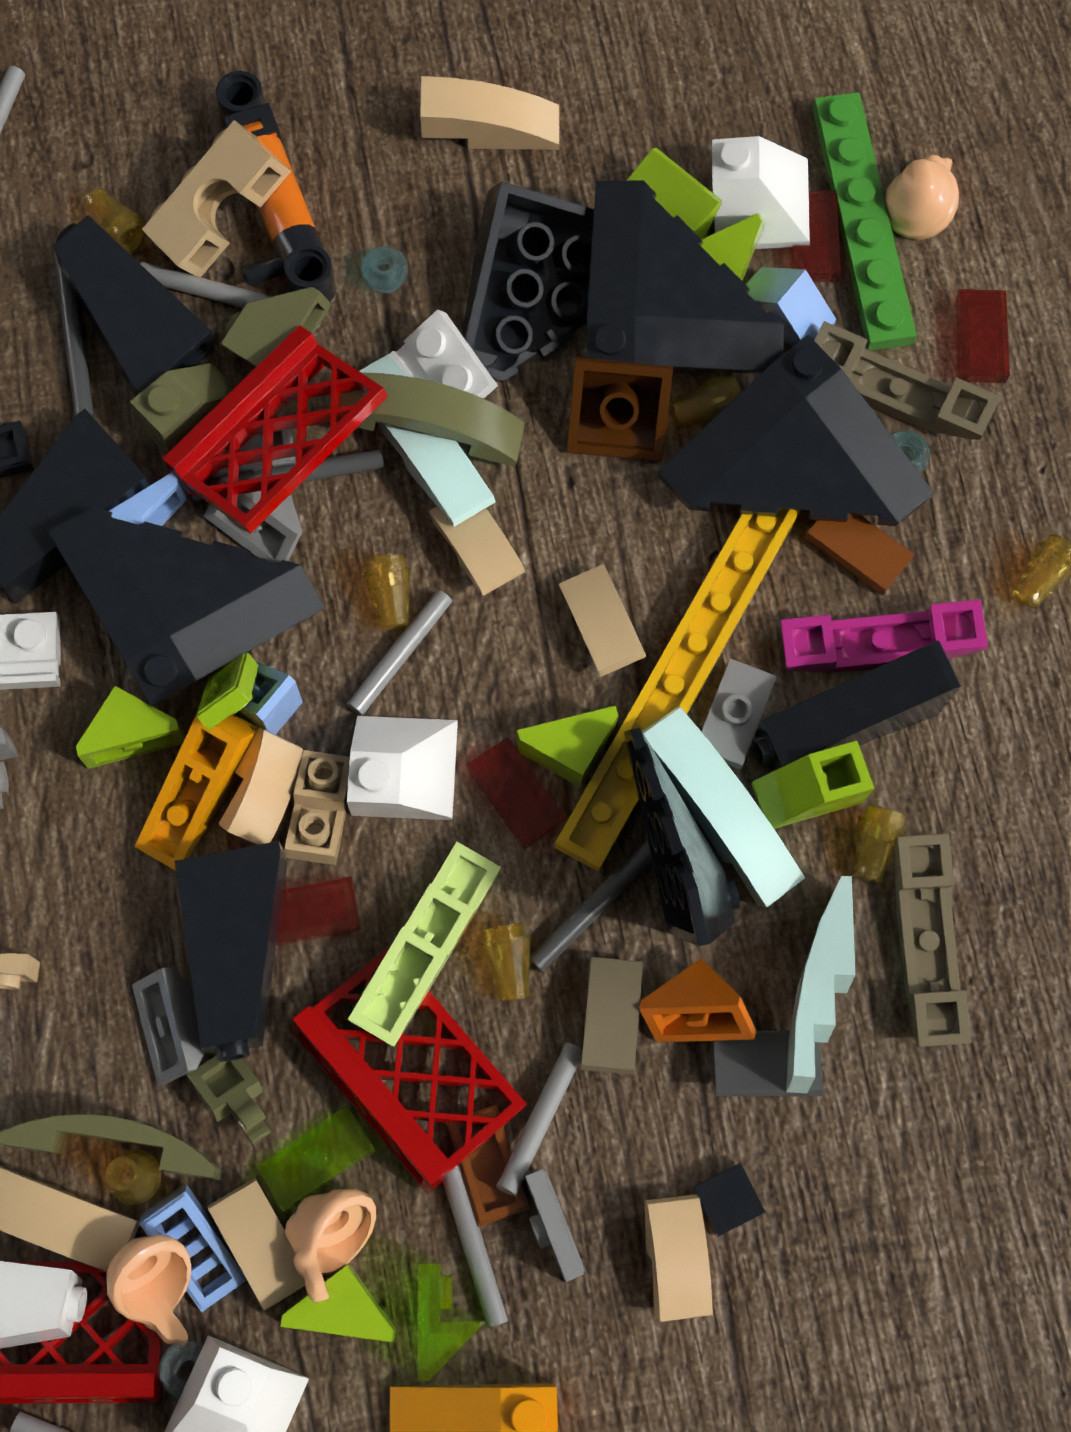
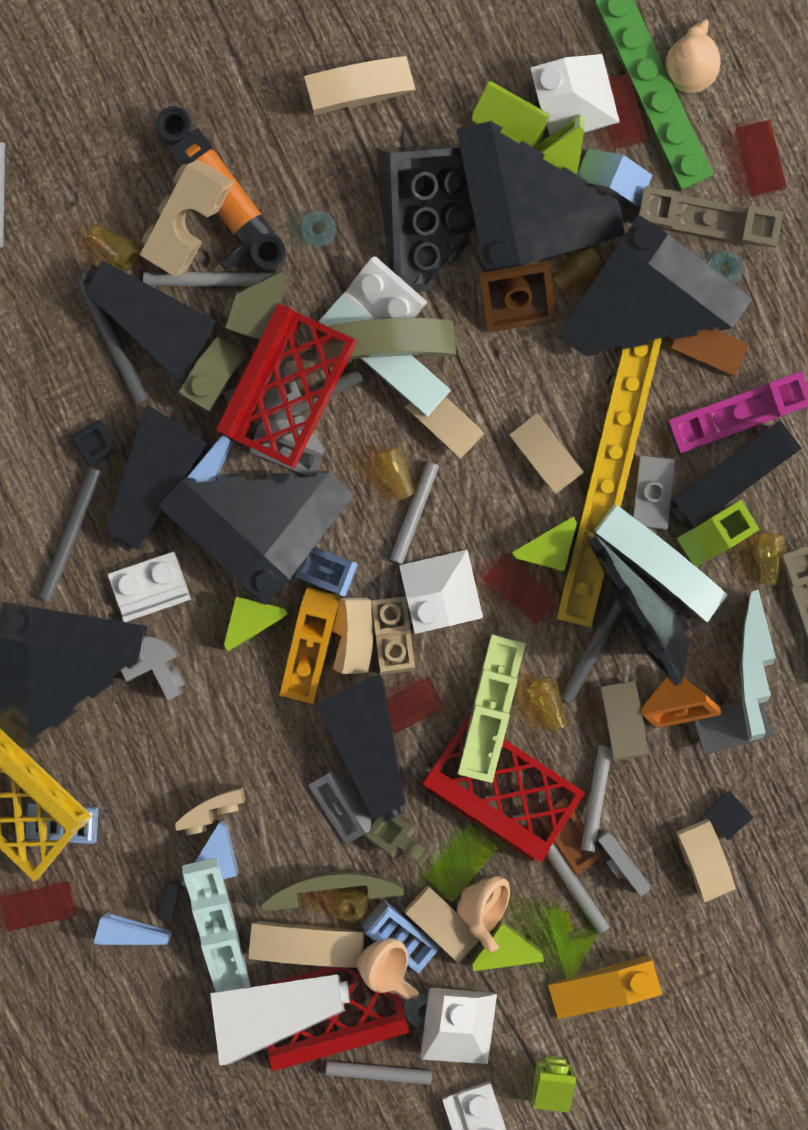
camera: 10 degrees left, 15 degrees up
lime plate [197,652,259,731] -> none

